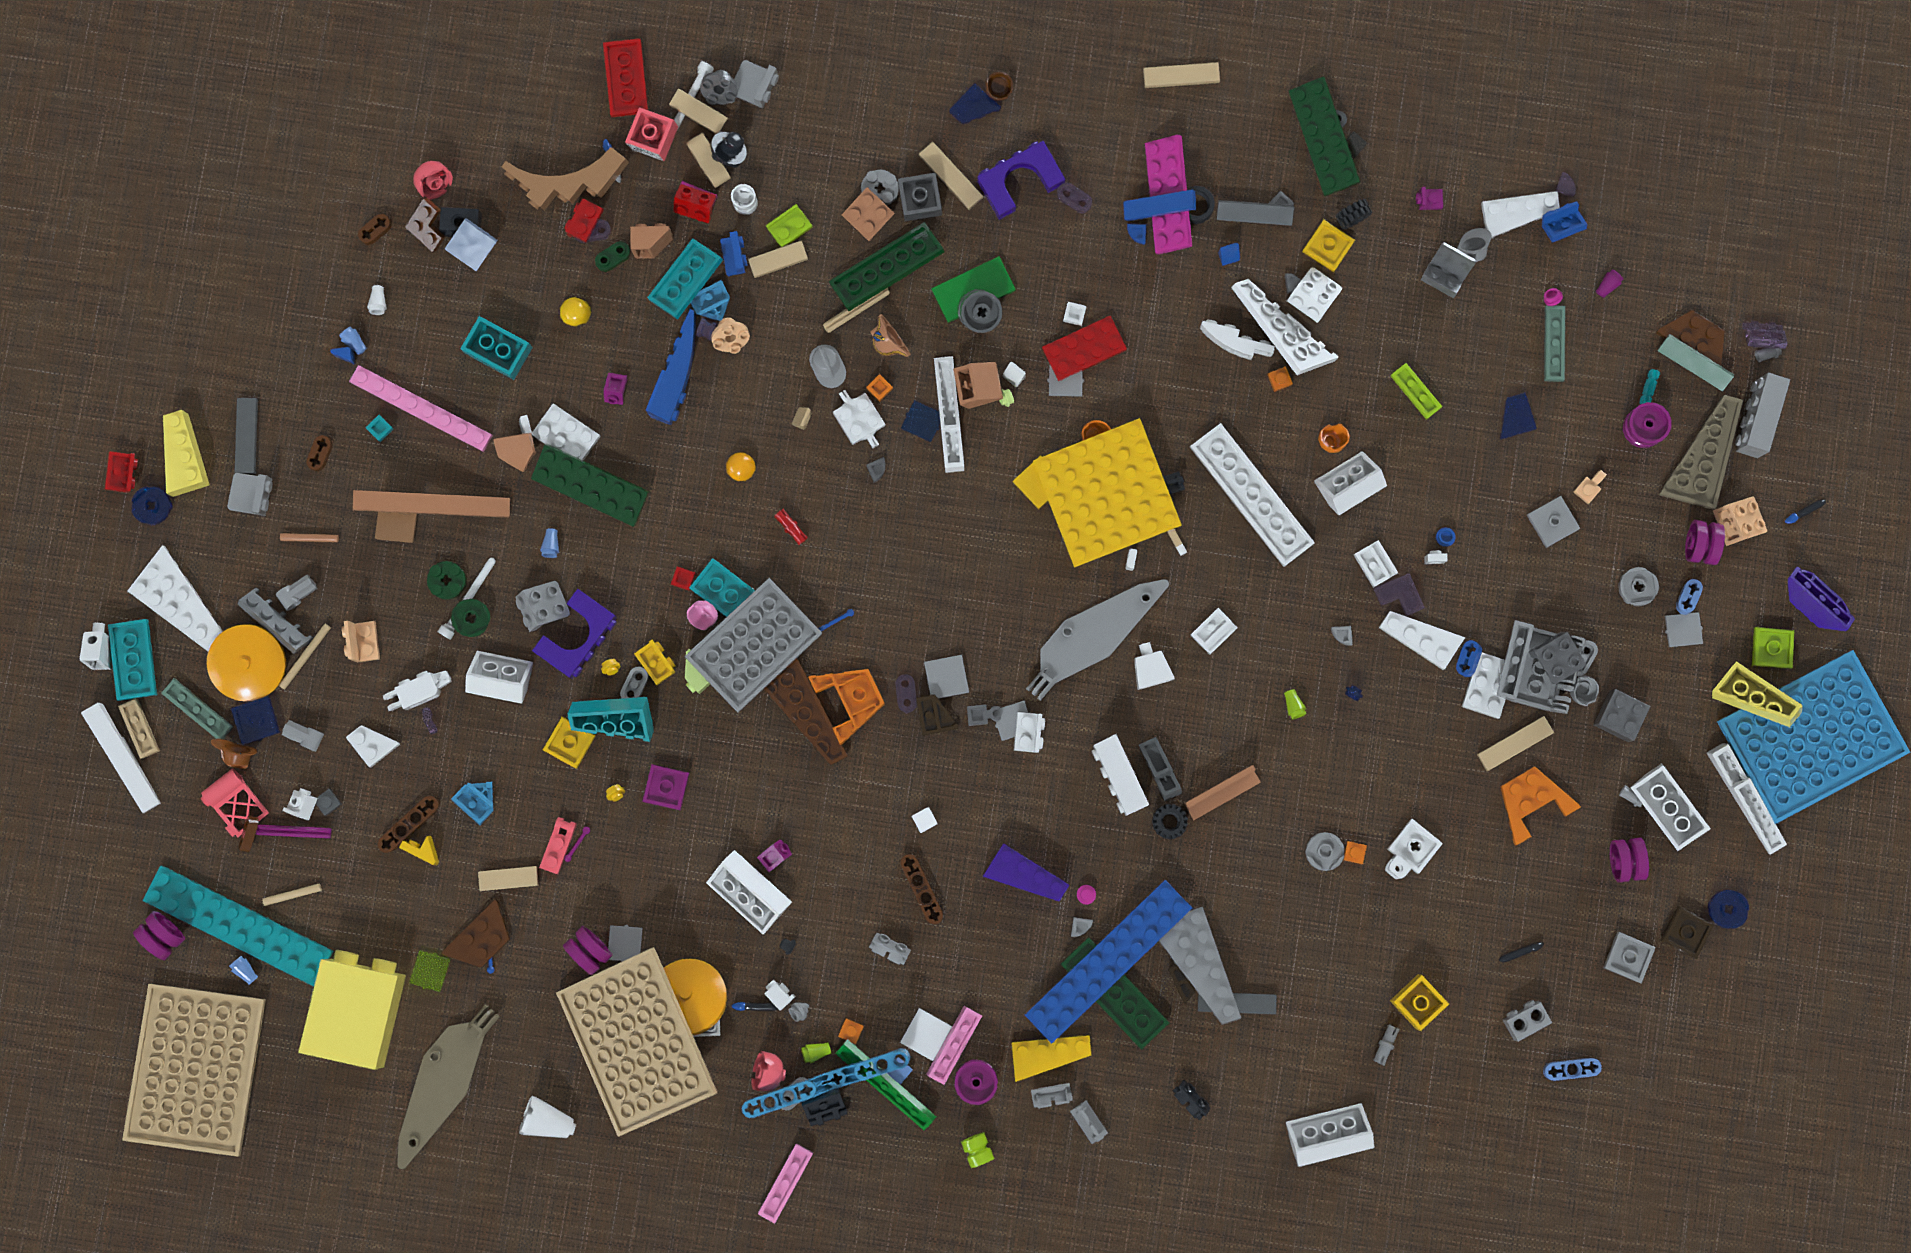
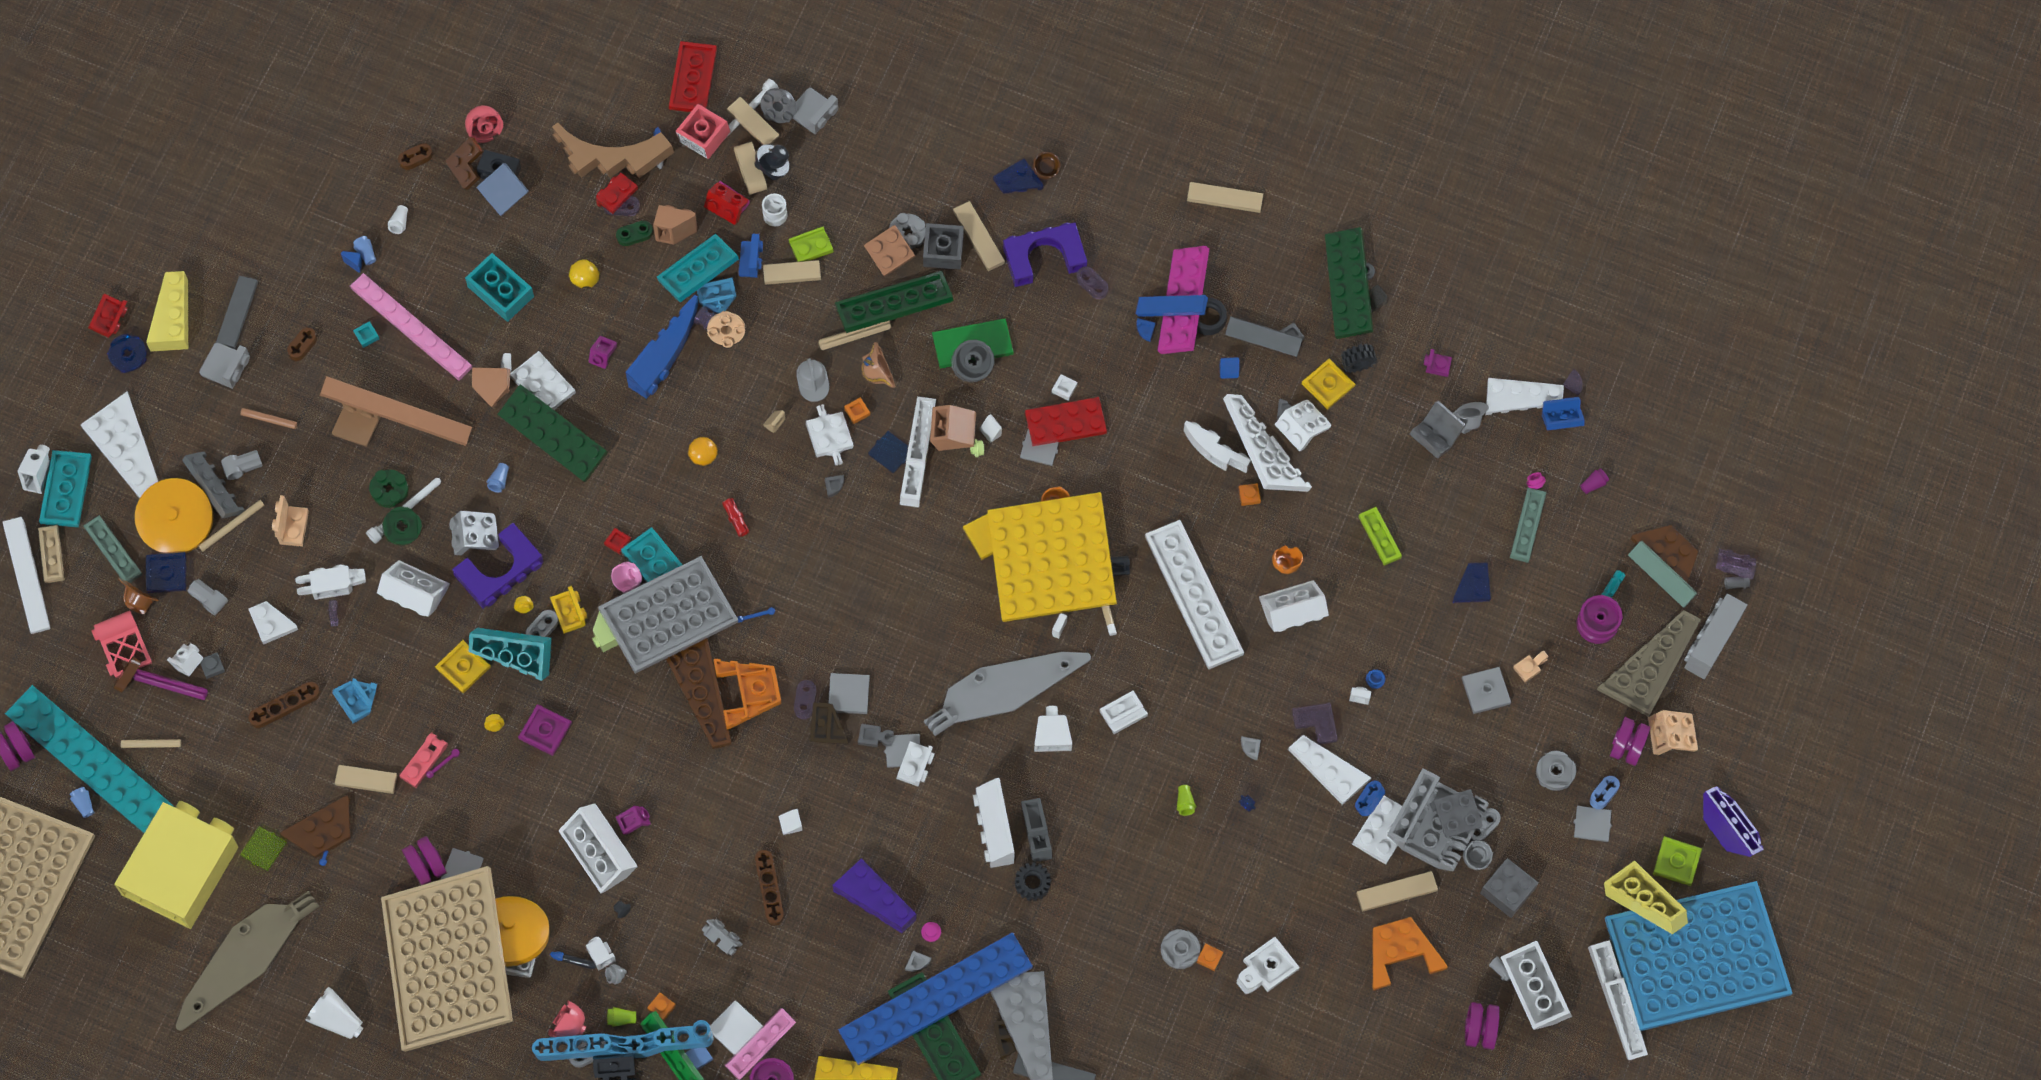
camera: 10 degrees right, 15 degrees down
yellow slope [399,836,439,865] -> none
nougat fence [1184,765,1261,820] -> none
white plate [1354,540,1398,588] -> none
black piece [1785,499,1826,524] -> none

